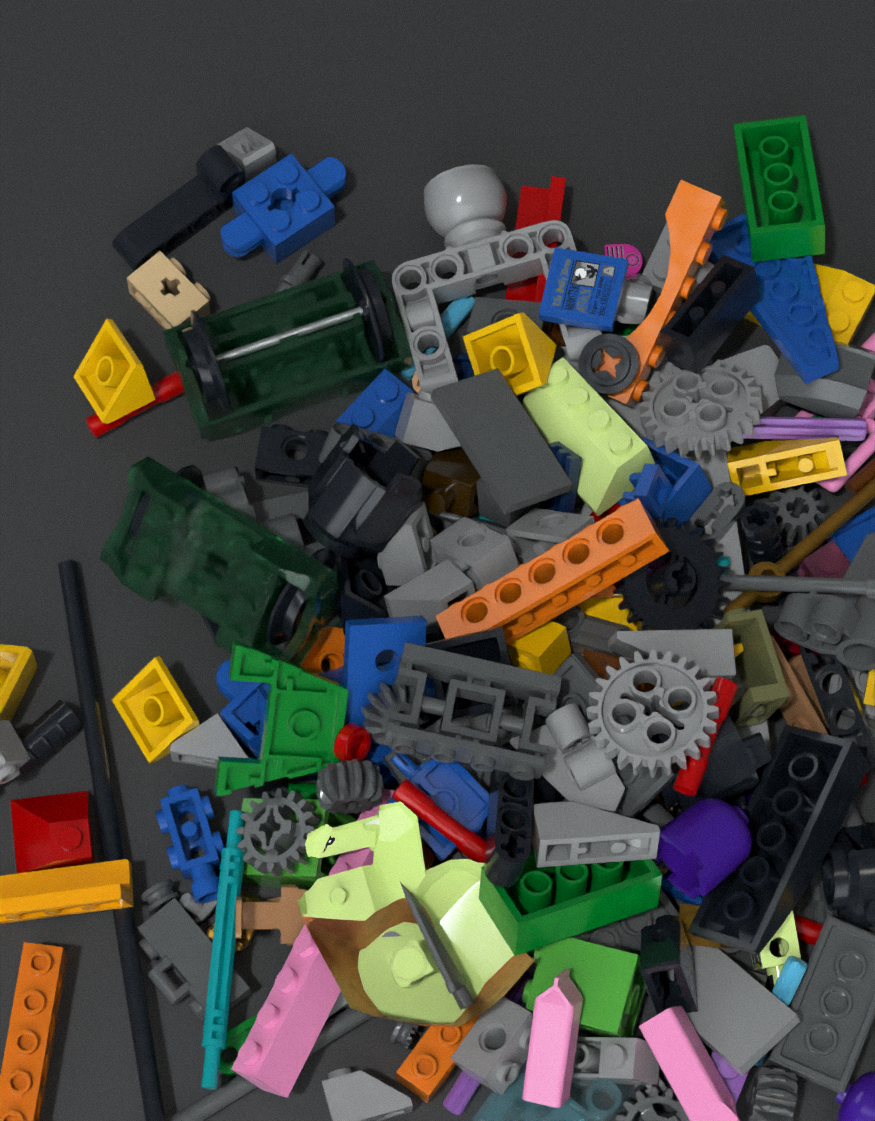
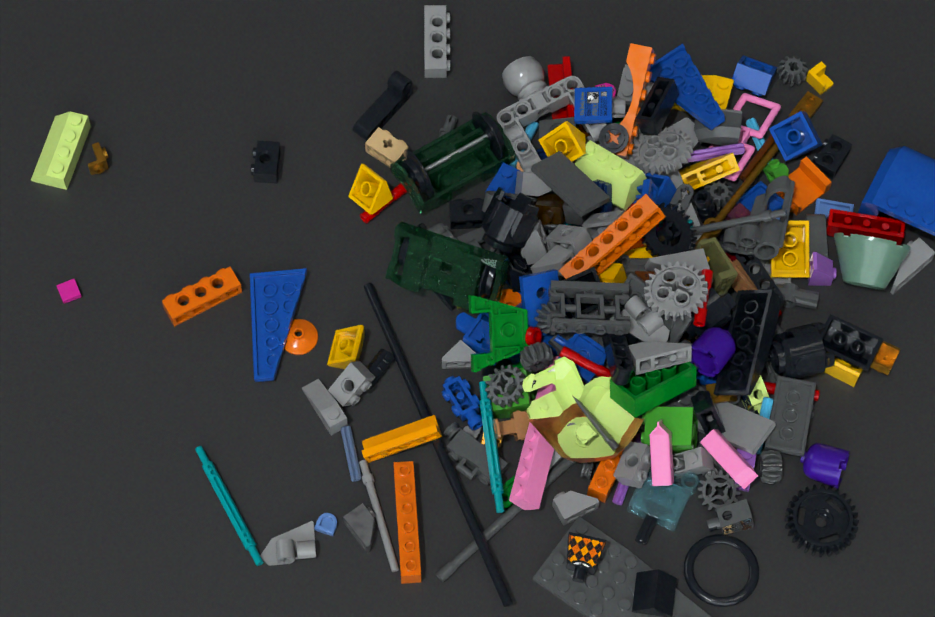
camera: 10 degrees left, 5 degrees down
red slope [10,791,96,873] -> none
yellow slope [112,656,200,763] -> none
light grey slope [217,127,277,183] -> none
blue brick [221,153,346,265] -> none
green brick [733,115,825,262] -> none
none -> light grey brick [424,5,450,78]

